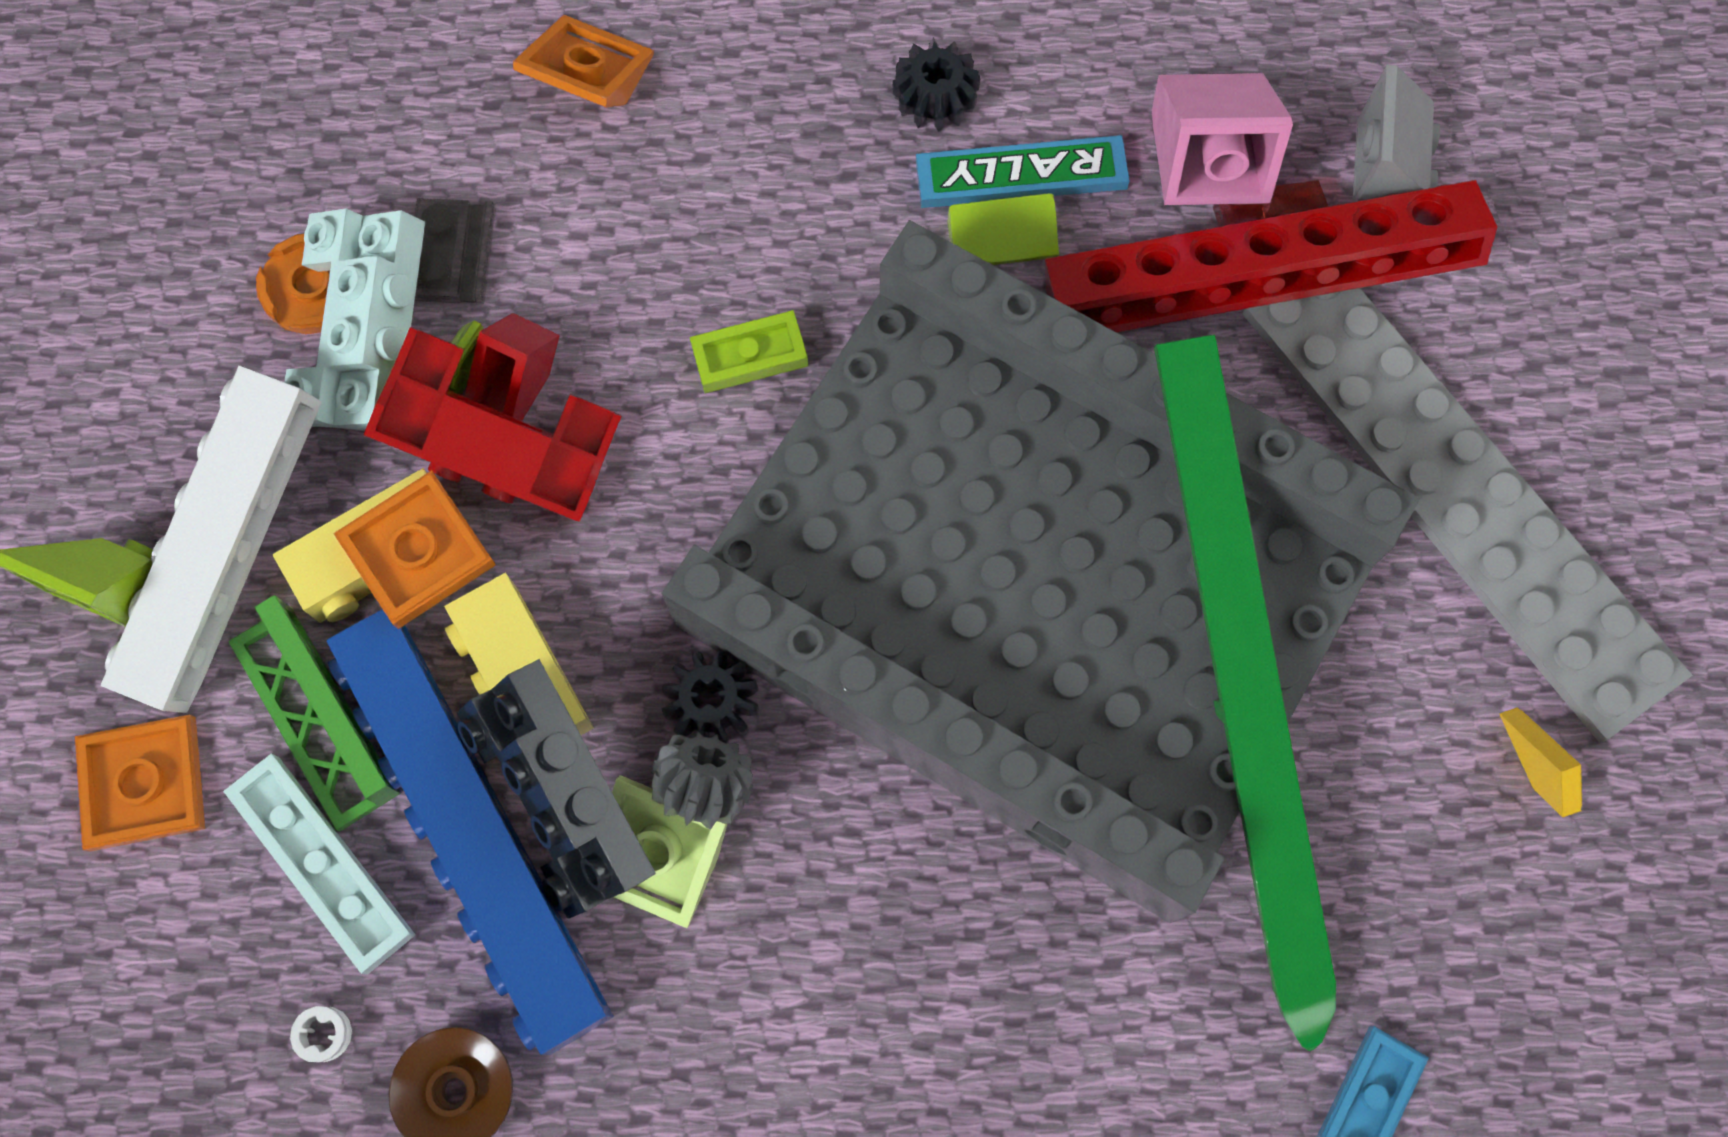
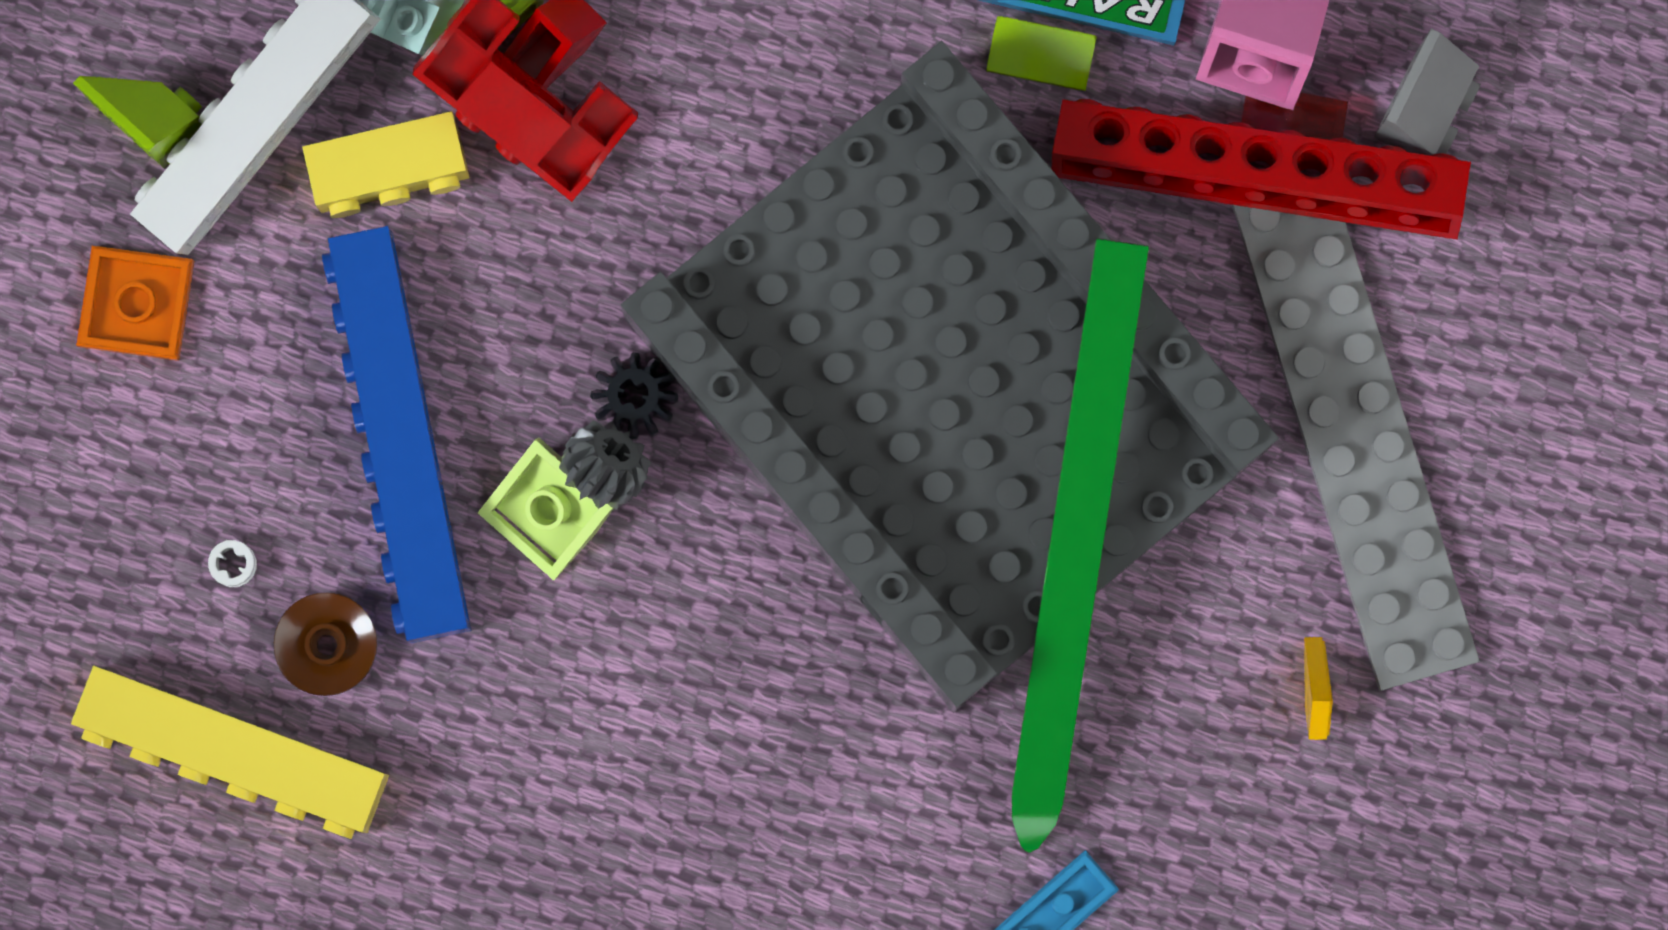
camera: 20 degrees right, 10 degrees up
light aqua plate [223,753,416,975] -> none
bright green fence [228,595,401,832] -> none
orange tile [333,470,496,629] -> none
light yellow brick [444,572,594,735] -> none
black bracket [457,659,656,919] -> none
lime plate [689,310,809,394] -> none

